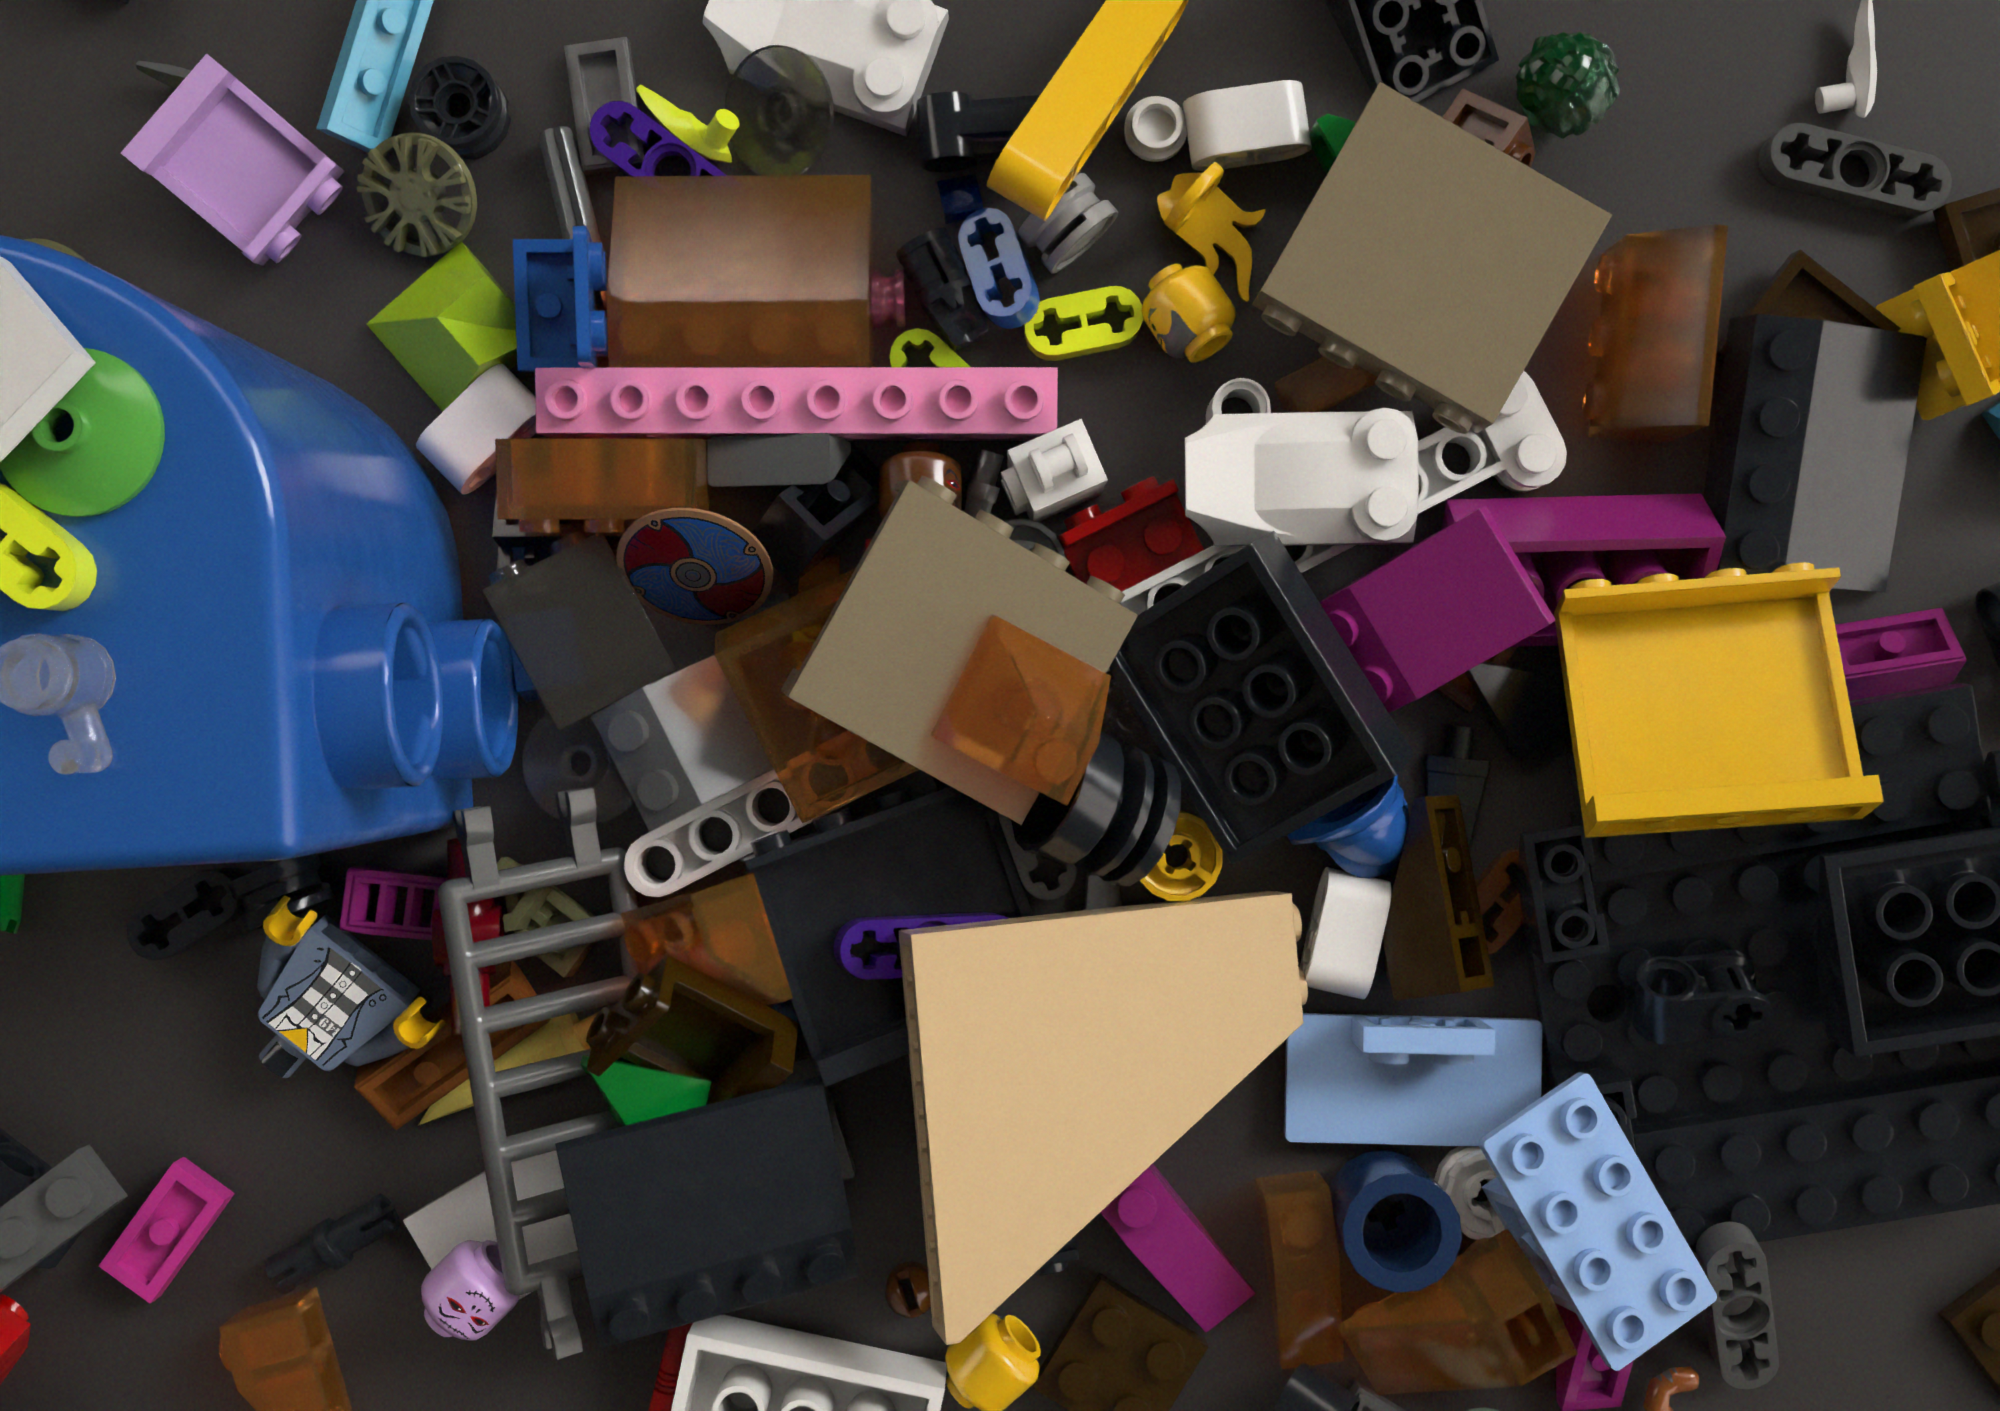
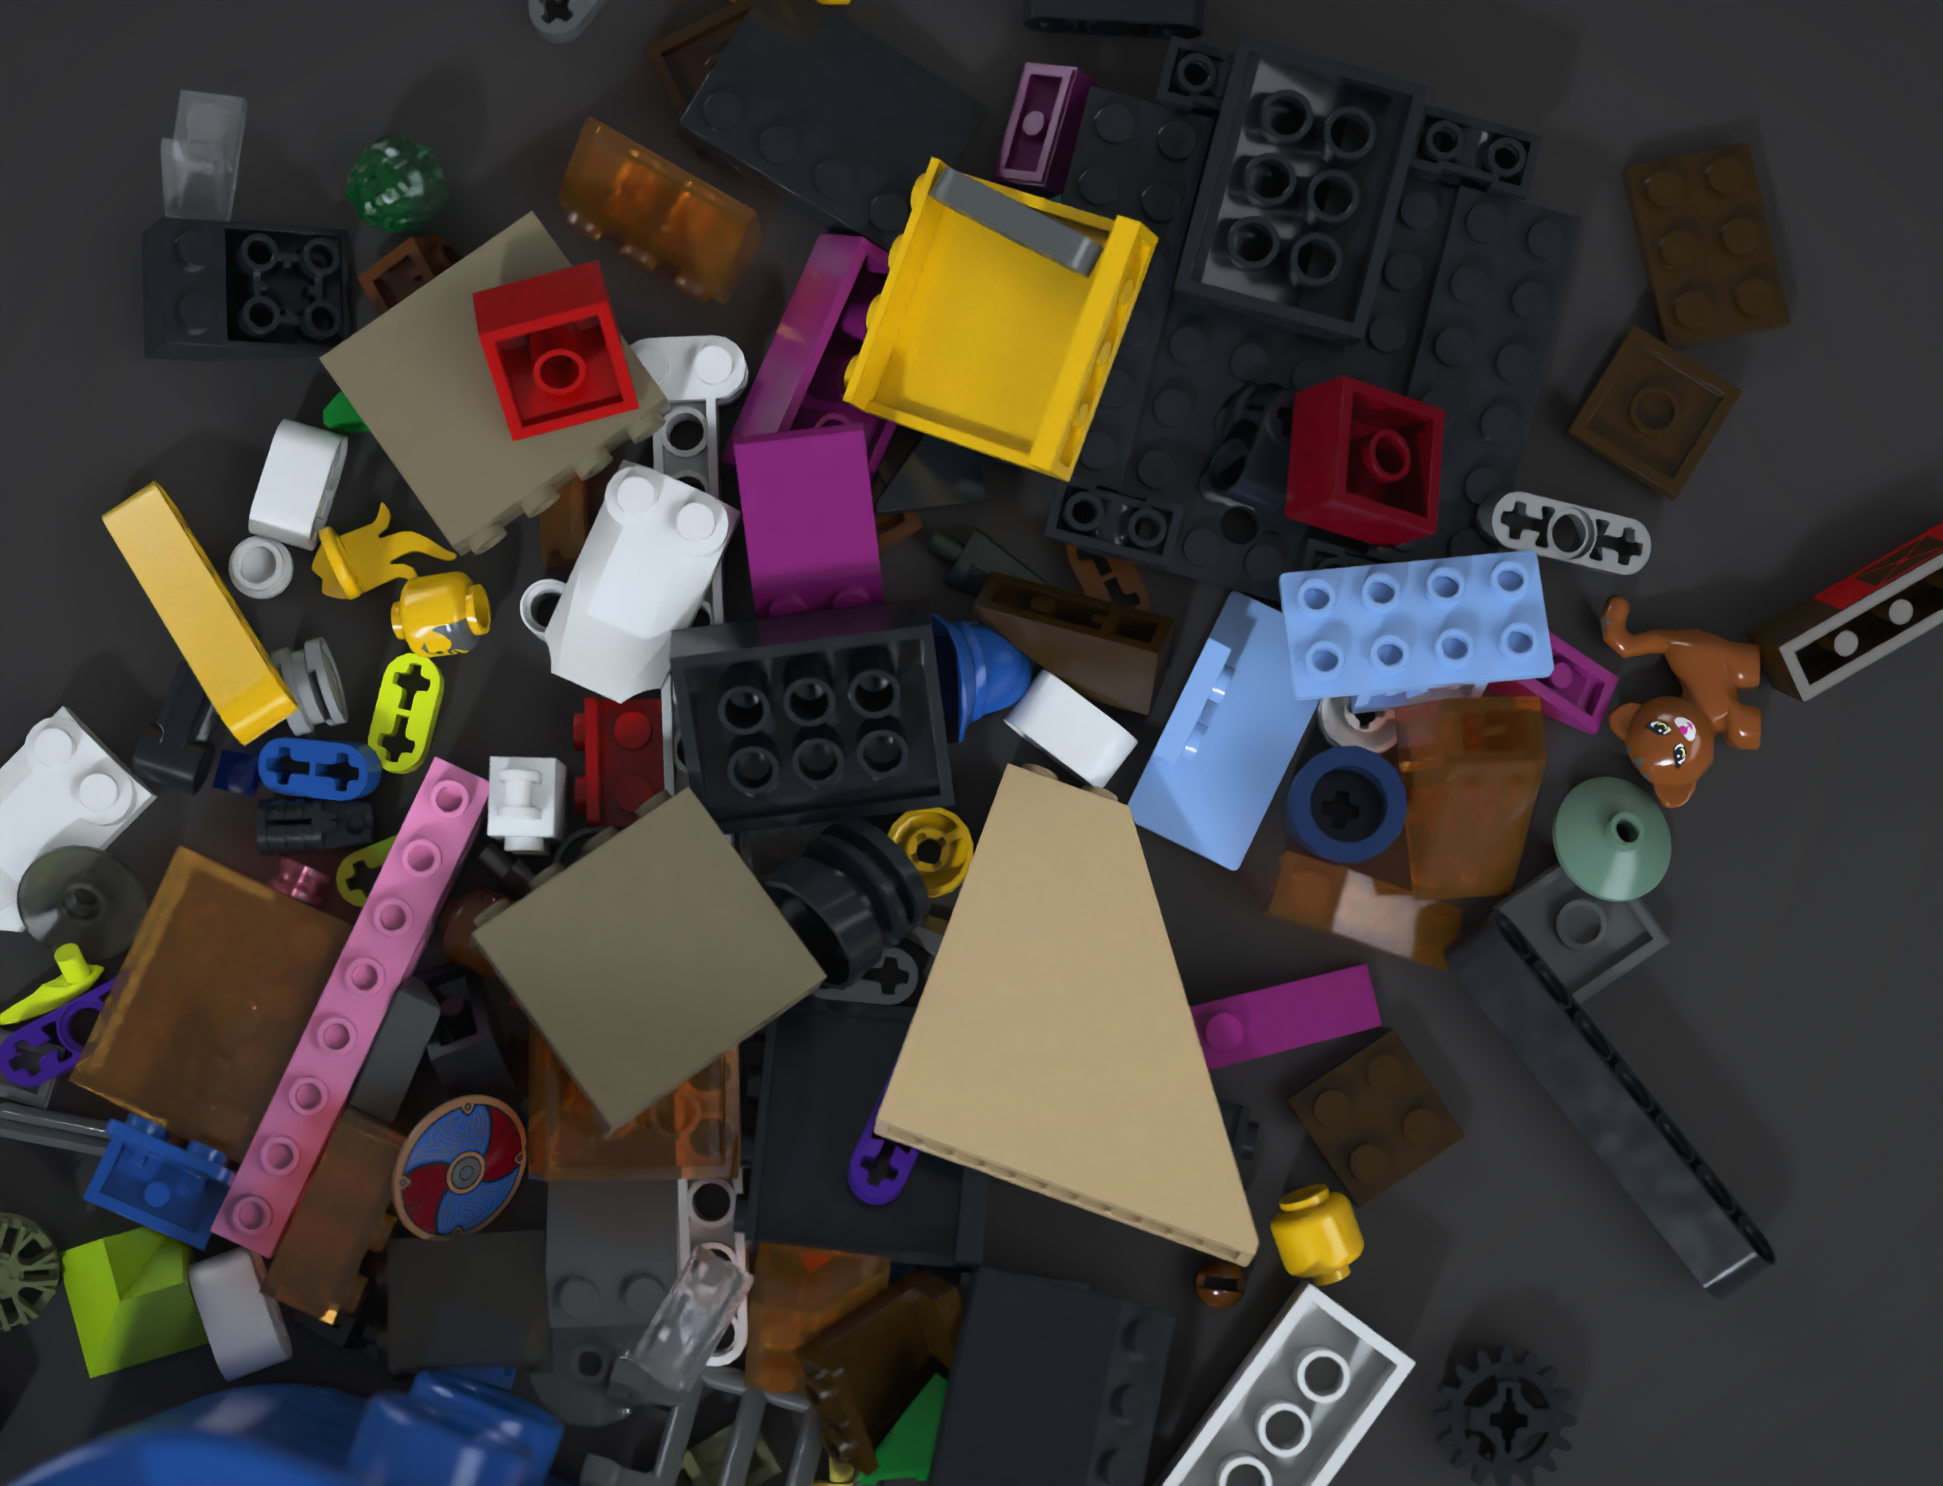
camera: 65 degrees left, 5 degrees down
clear orange slope [930,614,1111,806] -> none
none -> red slope [472,260,639,442]
none -> clear panel [630,1244,757,1392]
none -> dark grey beam [929,166,1104,278]
none -> dark red brick [1285,375,1445,549]
none -> dark brown plate [1565,325,1742,501]

